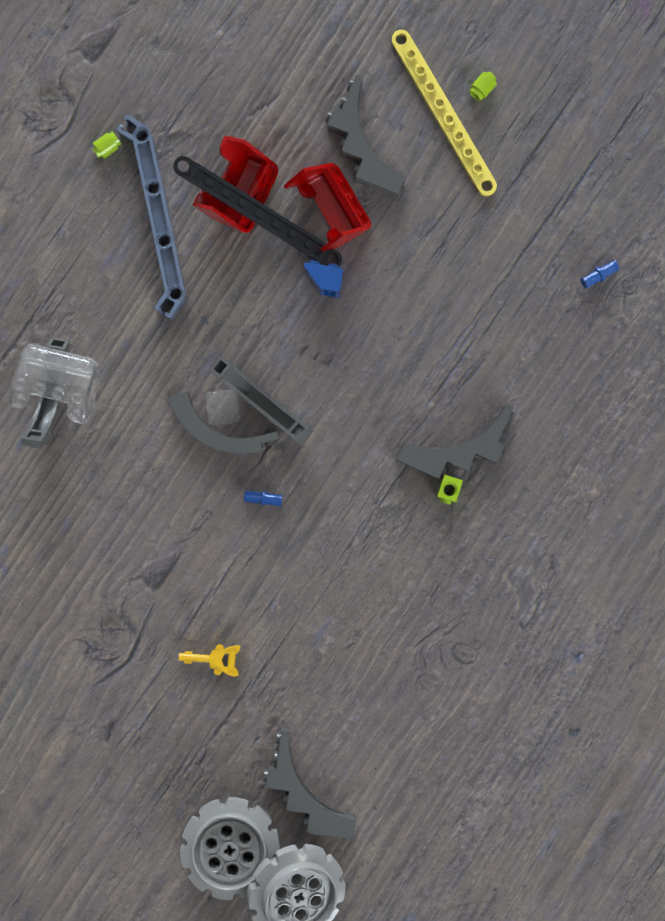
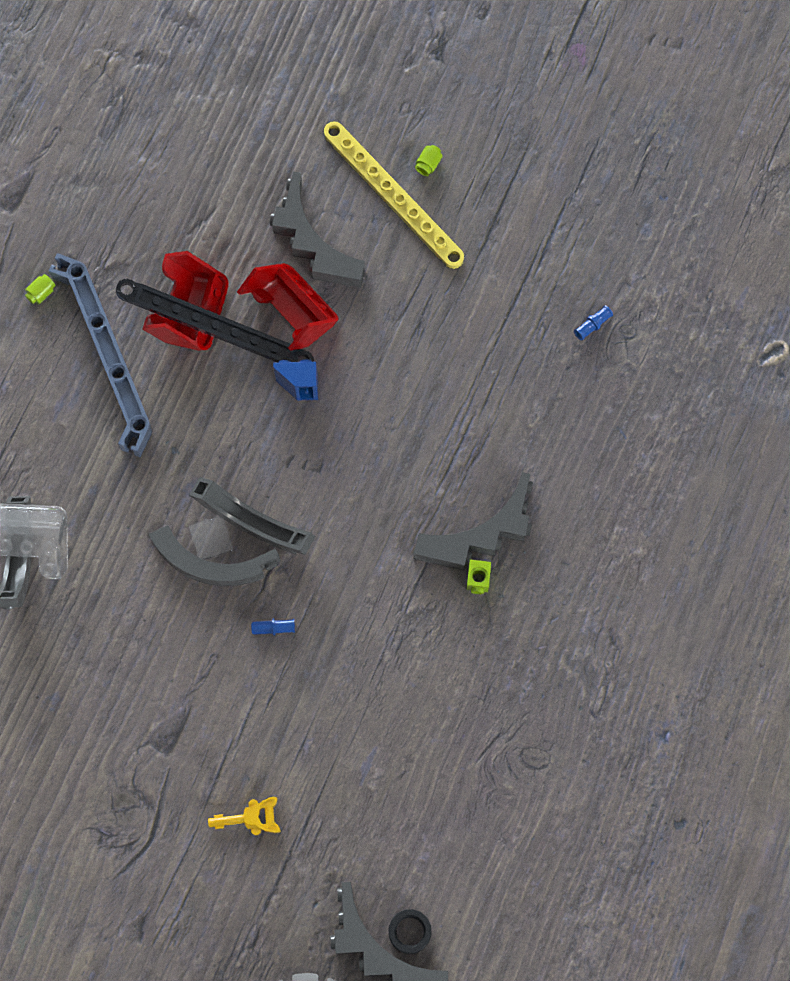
camera: 10 degrees left, 15 degrees down
none -> black tyre [388,909,432,954]

